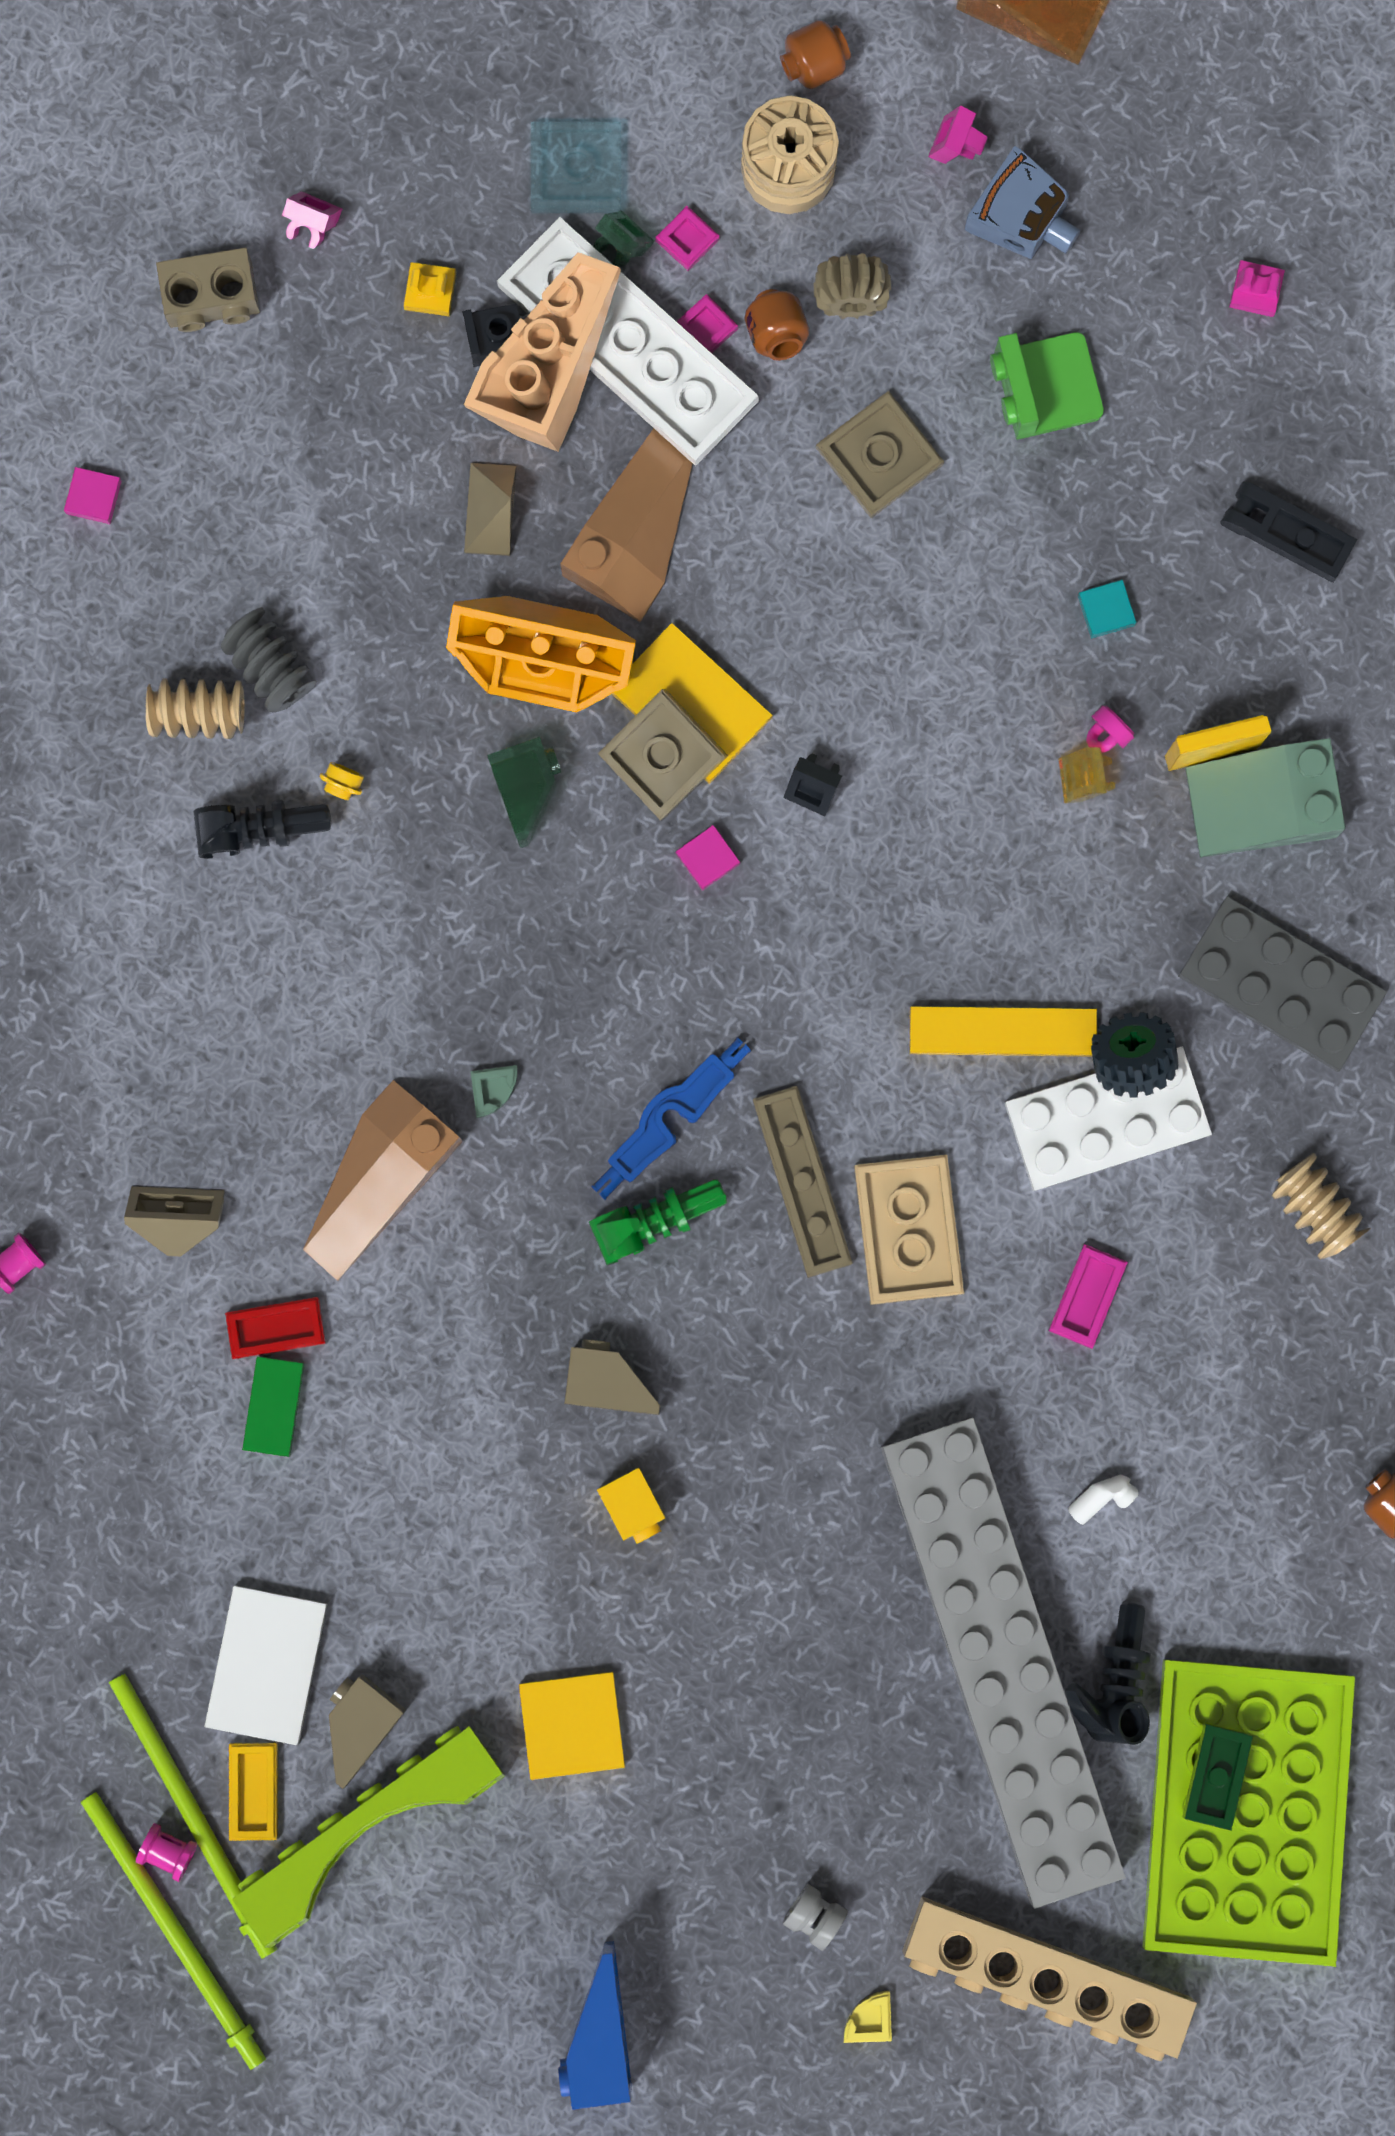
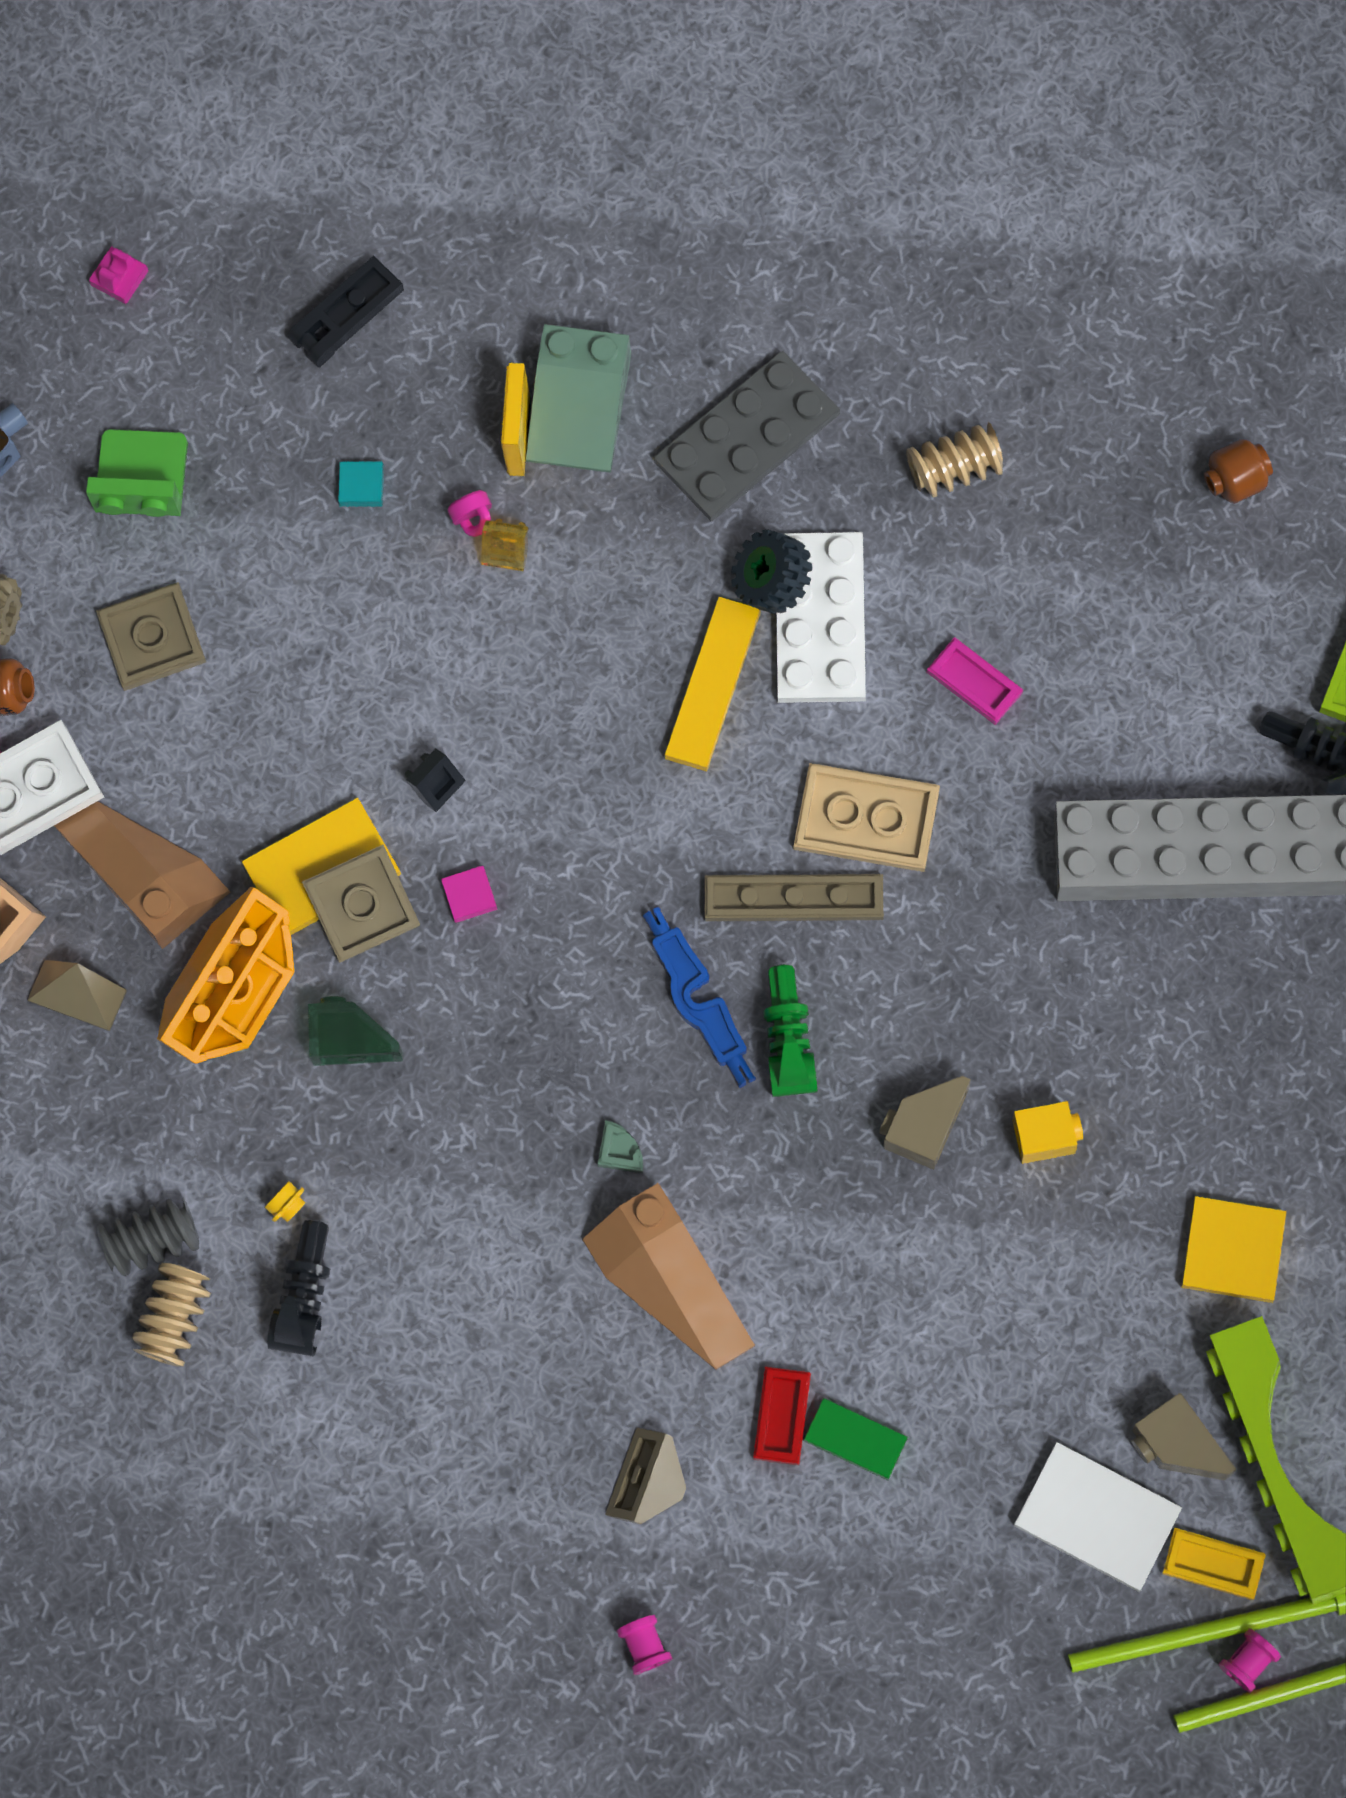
camera: 65 degrees left, 10 degrees down
white arm [1068,1474,1139,1525] -> none

